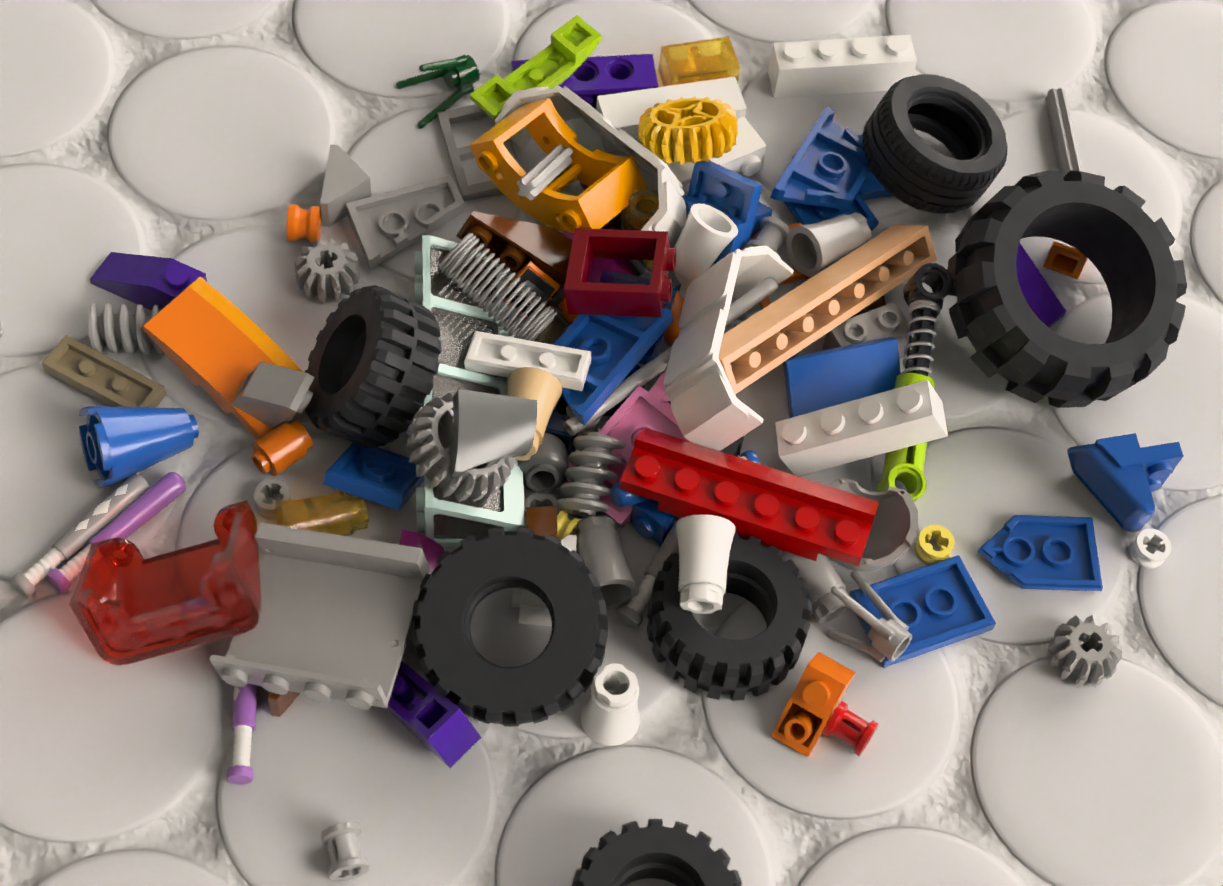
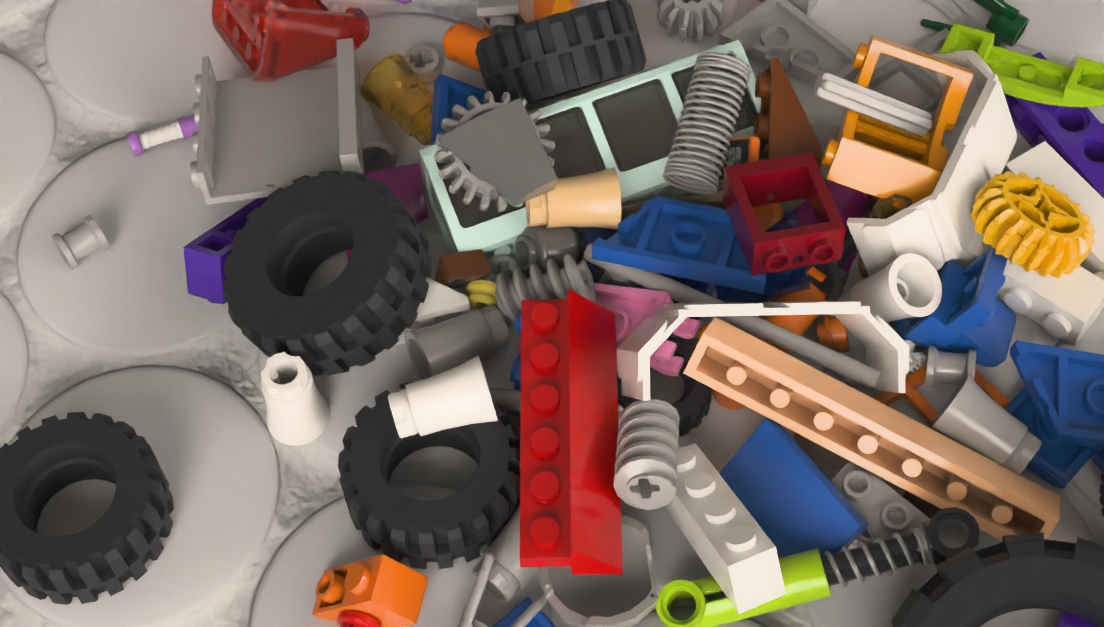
camera: 80 degrees right, 0 degrees up
white tile [464,331,592,391] -> none
none -> light grey piece [613,399,680,510]

